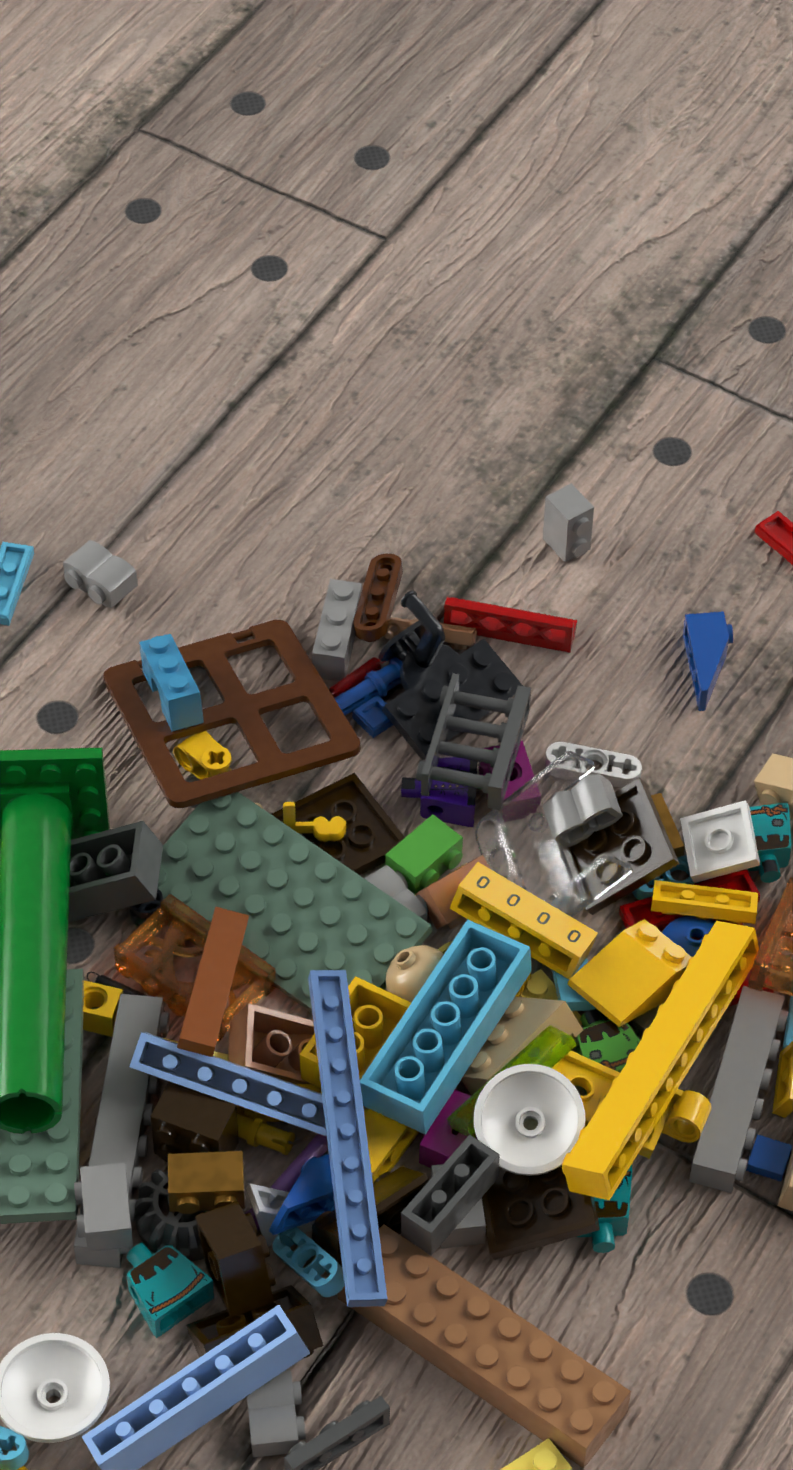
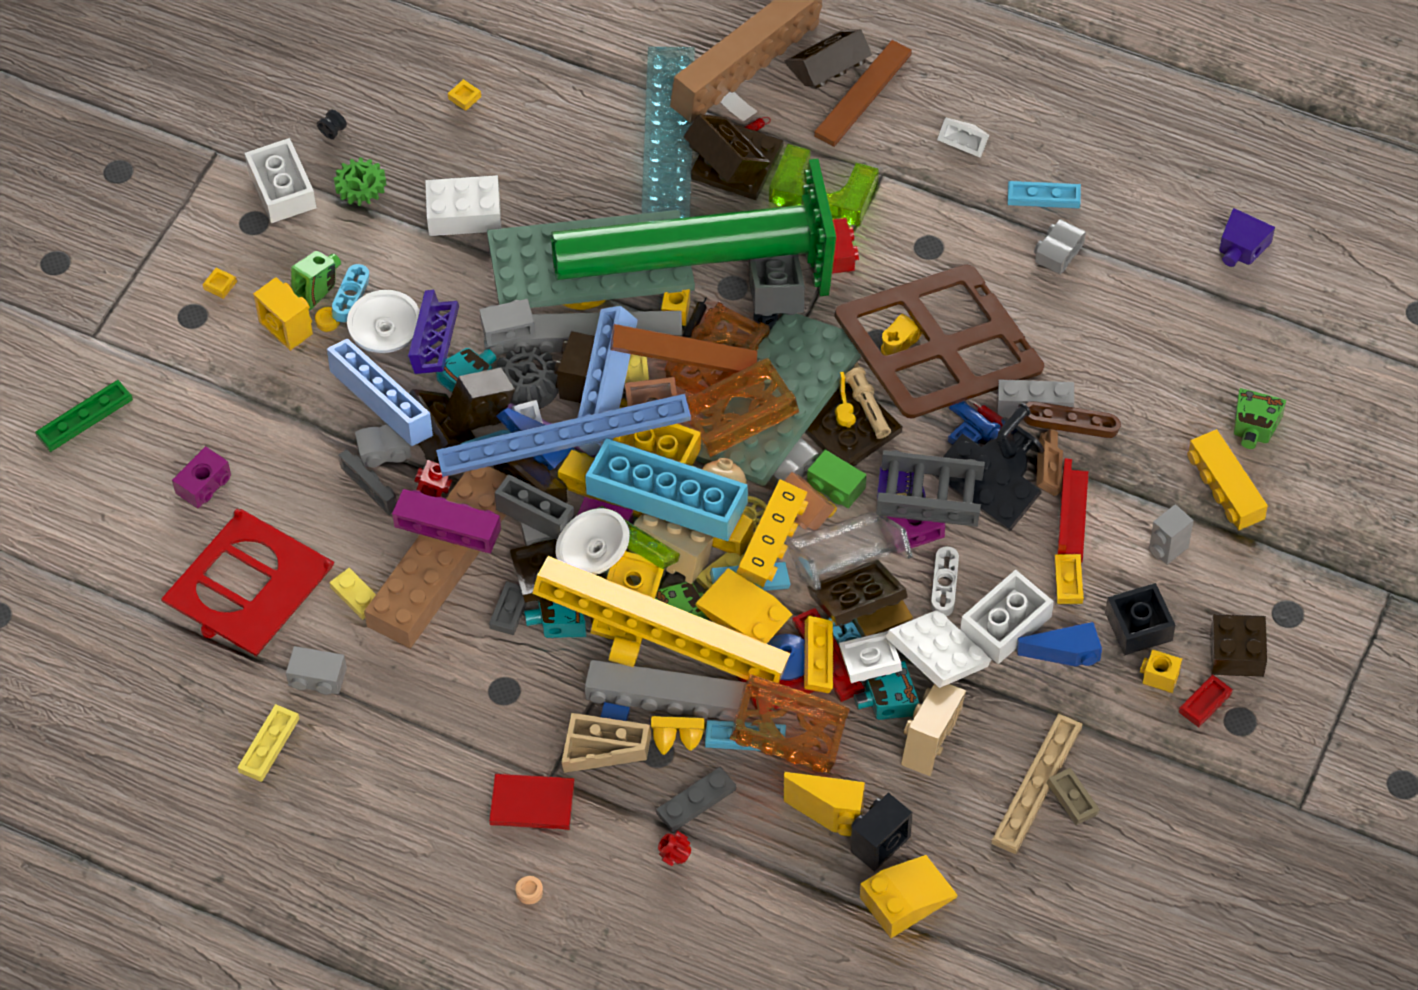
camera: 85 degrees right, 5 degrees up
dark azure arch [139,634,204,731] -> none
pearl gold brick [168,1151,245,1214] -> none
light grey brick [542,774,623,848] -> none
none -> magenta brick [392,489,501,554]
none -> dark purple fence [408,289,459,374]
none -> red brick [414,460,452,498]
none -> dark grey plate [489,581,527,635]
none -> clear orange fence [686,358,799,457]
none -> tan pin [845,367,891,439]
none -> white plate [886,610,992,688]
none -> white brick [961,570,1054,664]
none -> yellow plate [1054,554,1084,604]
none -> black brick [1105,583,1176,656]
none -> yellow brick [1140,649,1183,693]
none -> yellow brick [1187,429,1268,531]
none -> dark brown brick [1210,614,1267,677]
none -> dark purple torso [1219,208,1275,267]
none -> bright green torso [1234,388,1286,449]

